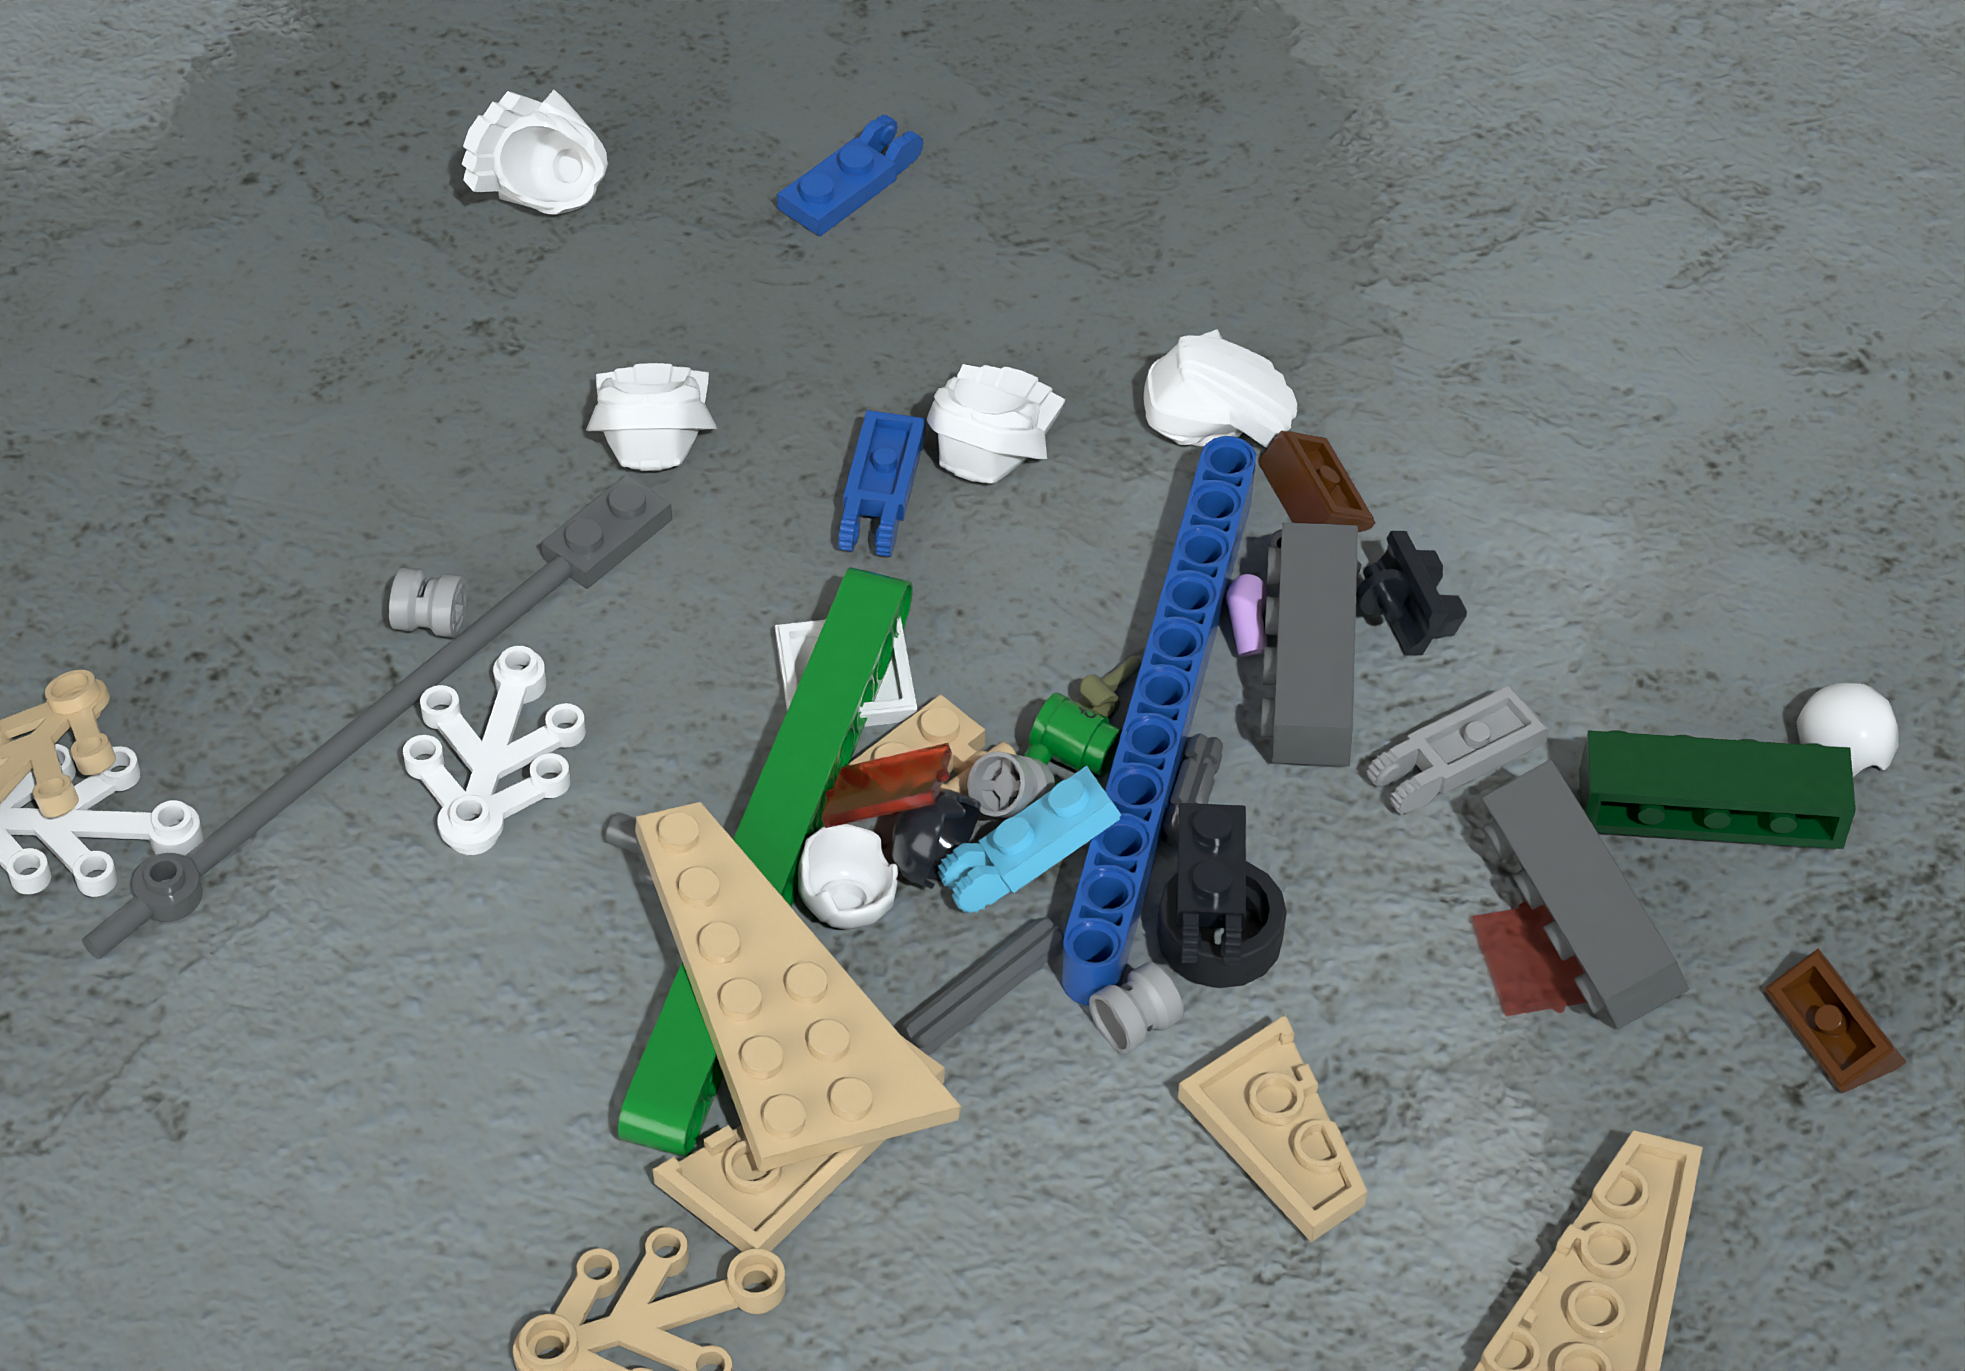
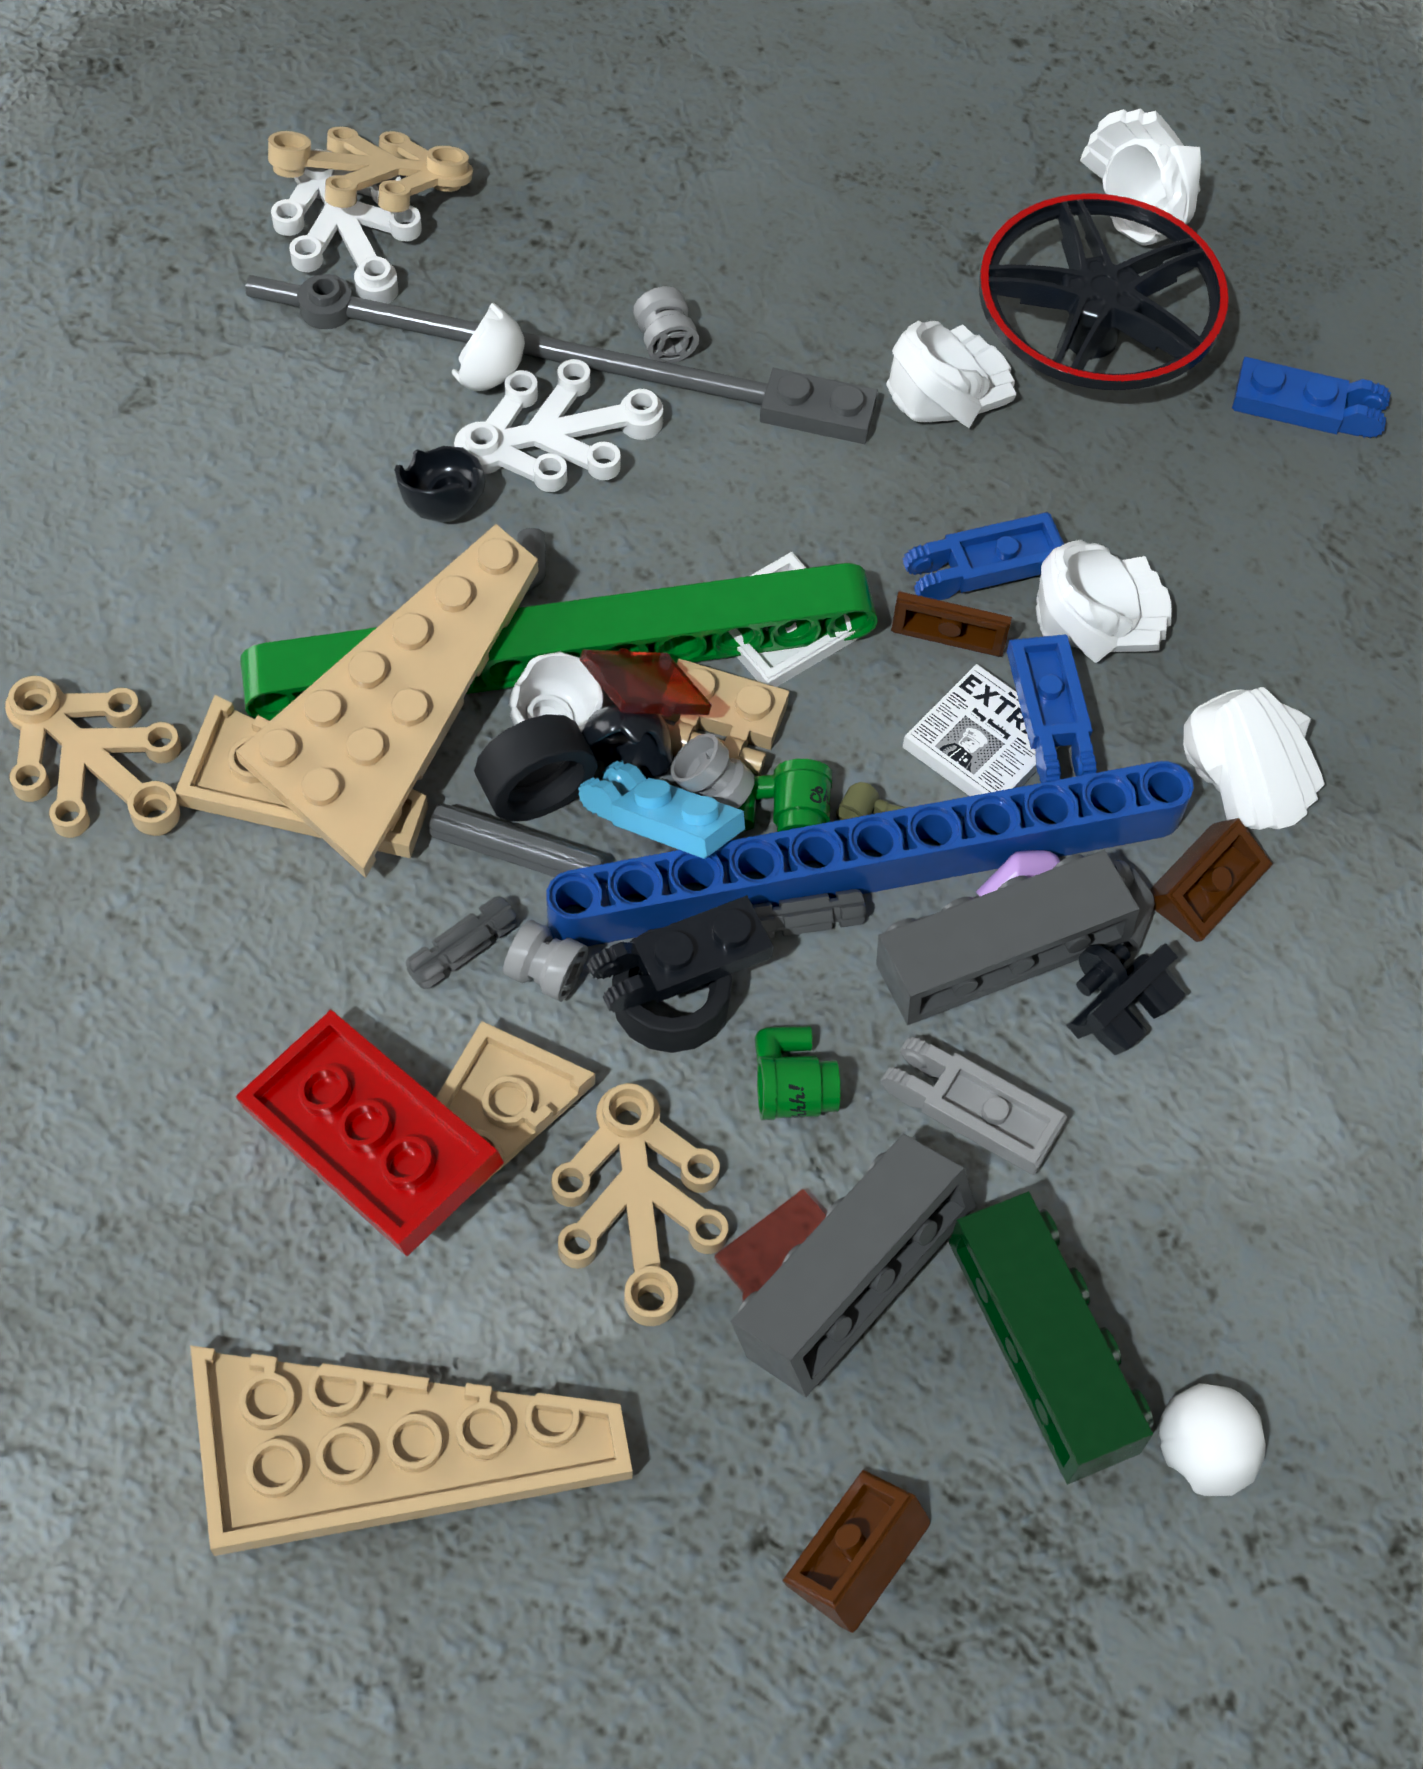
camera: 60 degrees right, 10 degrees up
none -> red plate [235,1009,504,1257]
none -> black hair [394,446,486,523]
none -> dark grey axle [406,896,517,989]
none -> white hair [452,303,525,392]
none -> black tyre [474,714,597,821]
none -> tan plant [551,1083,729,1326]
none -> green piece [754,1026,840,1121]
none -> reddish brown slope [891,591,1012,657]
none -> white tile [903,664,1060,796]
none -> black wheel [979,193,1229,390]
none -> blue hinge [1006,634,1097,783]

